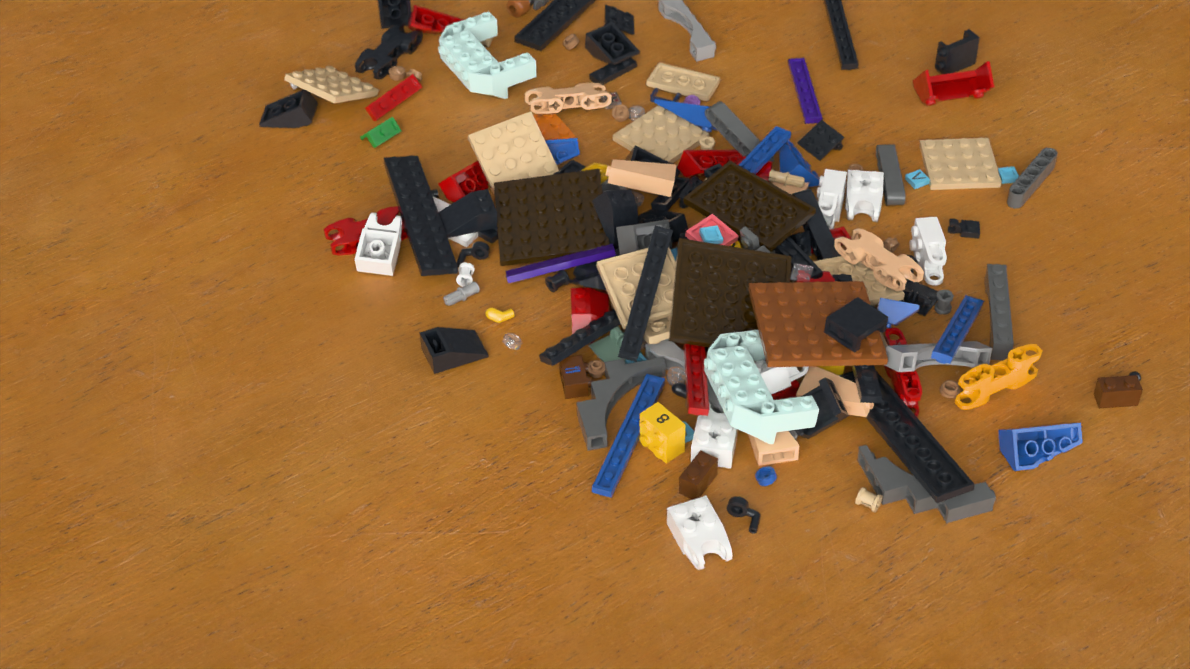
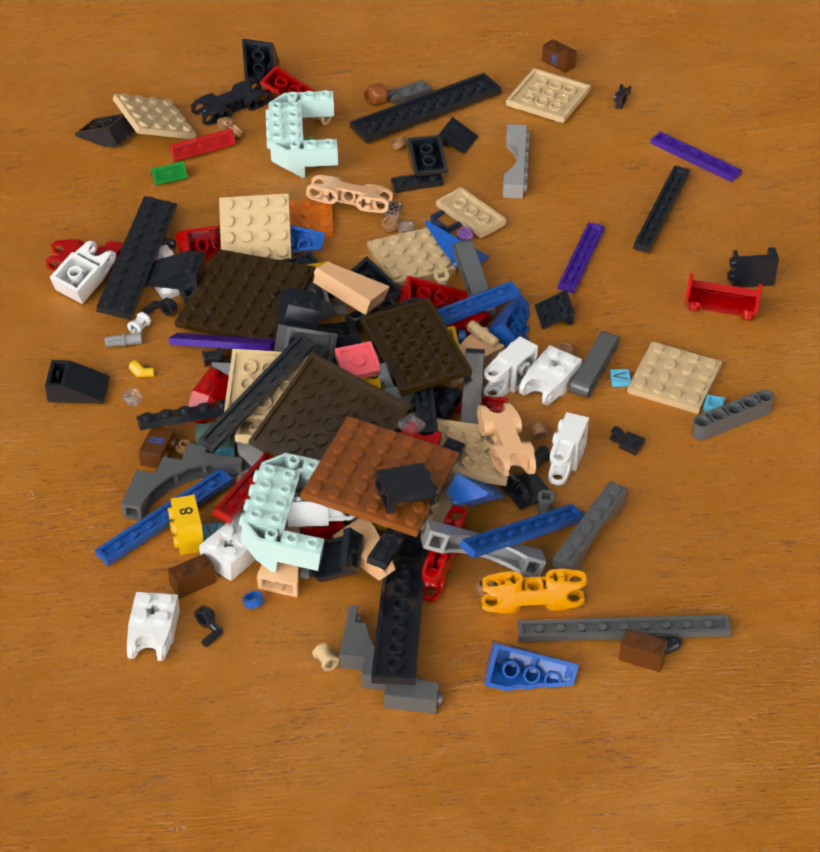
camera: 25 degrees right, 0 degrees up
medium azure tile [699,225,723,244] -> none
none -> dark grey plate [517,615,731,642]

